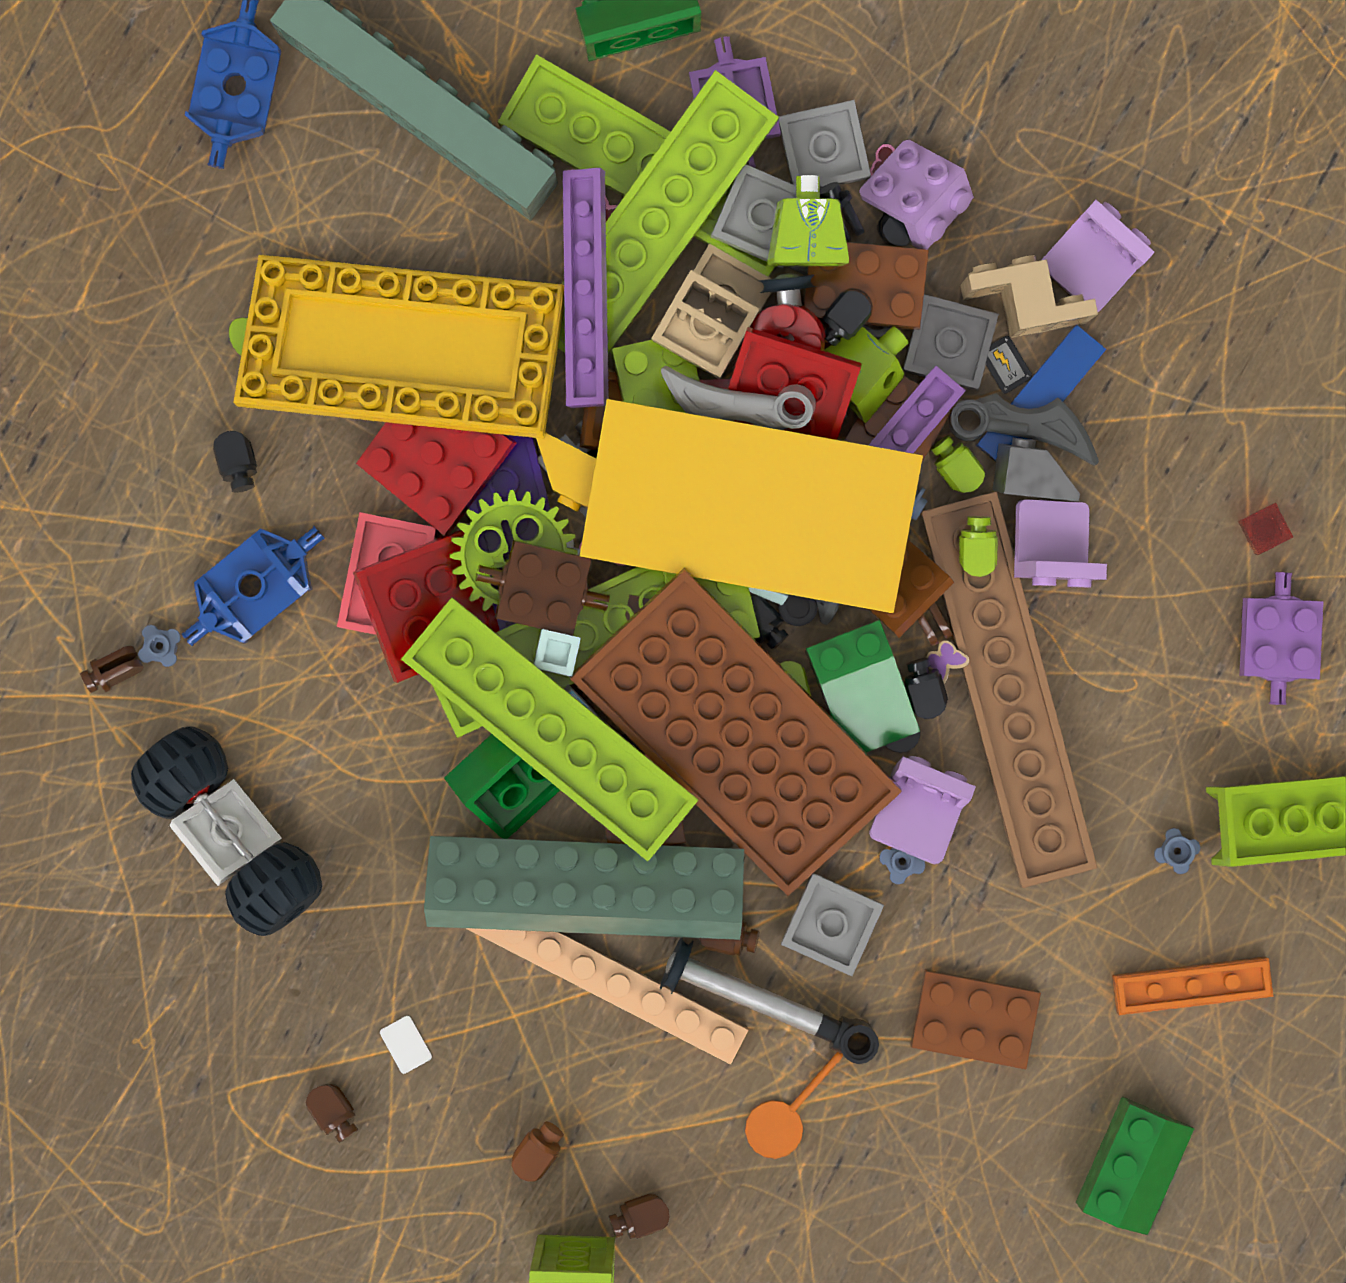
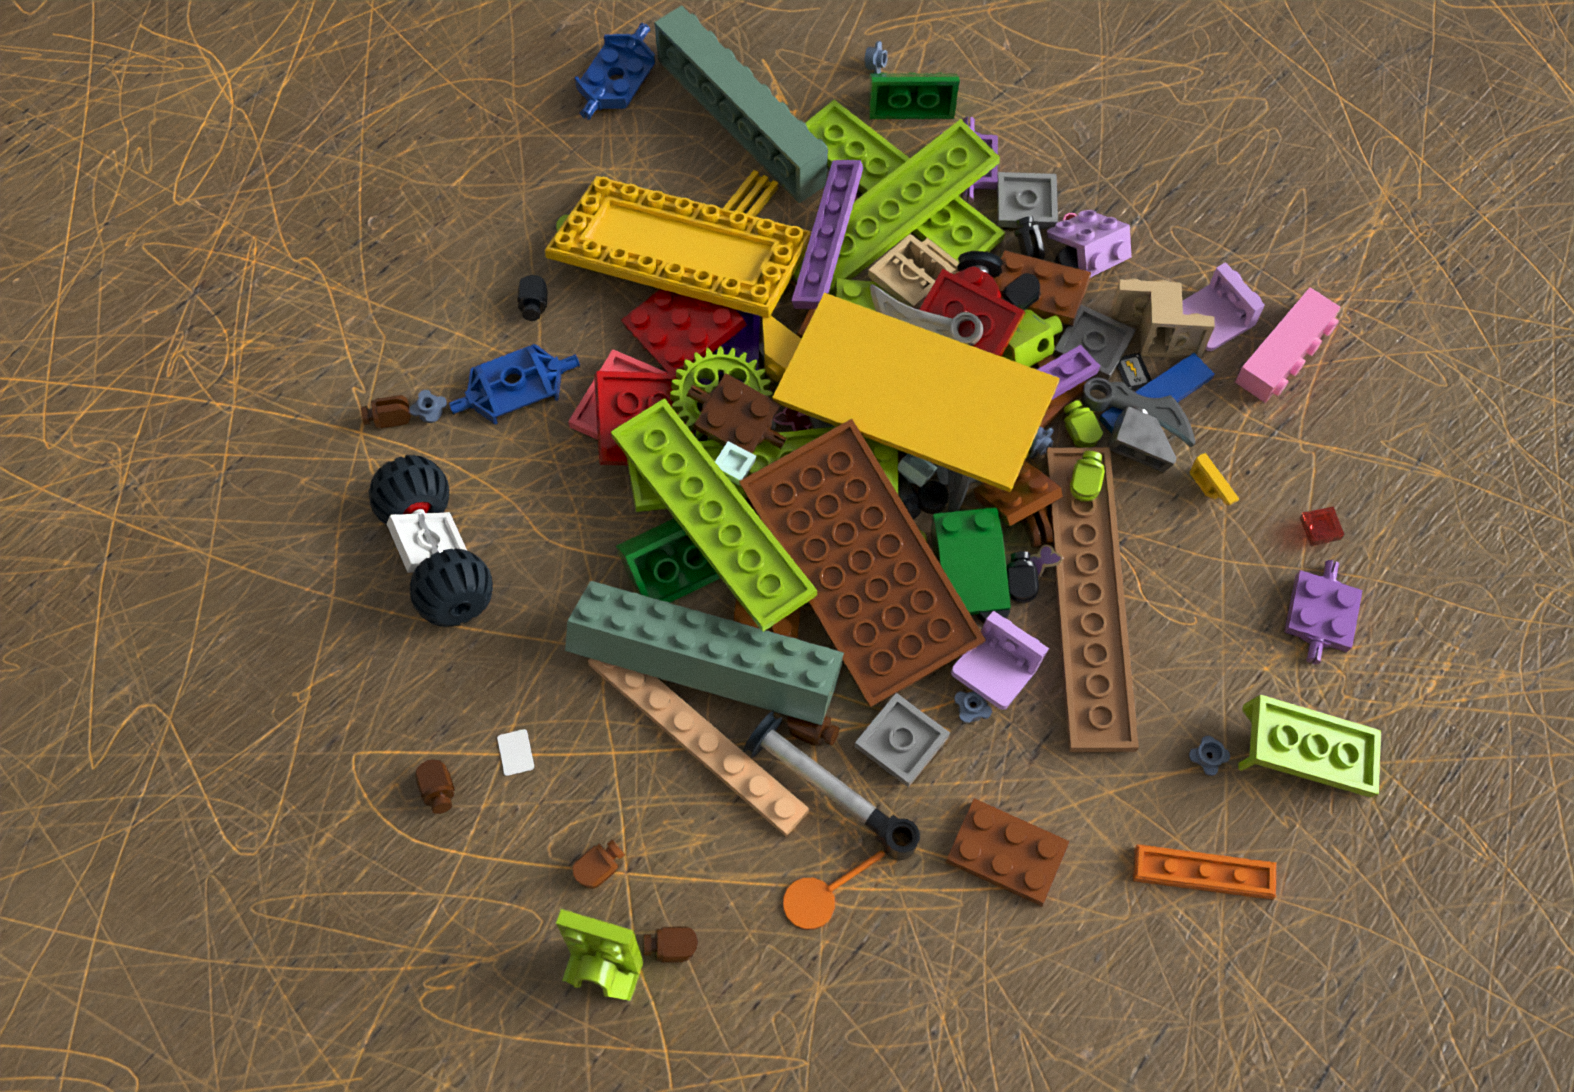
camera: 10 degrees right, 25 degrees down
light grey plate [711,164,796,268] -> none
lime torso [768,175,849,266] -> none
lavender bracket [1014,499,1107,588] -> none
green slope [1076,1096,1194,1235] -> none
none -> yellow tile [723,170,778,217]
none -> yellow tile [1190,453,1239,505]
none -> bright pink brick [1235,287,1341,403]

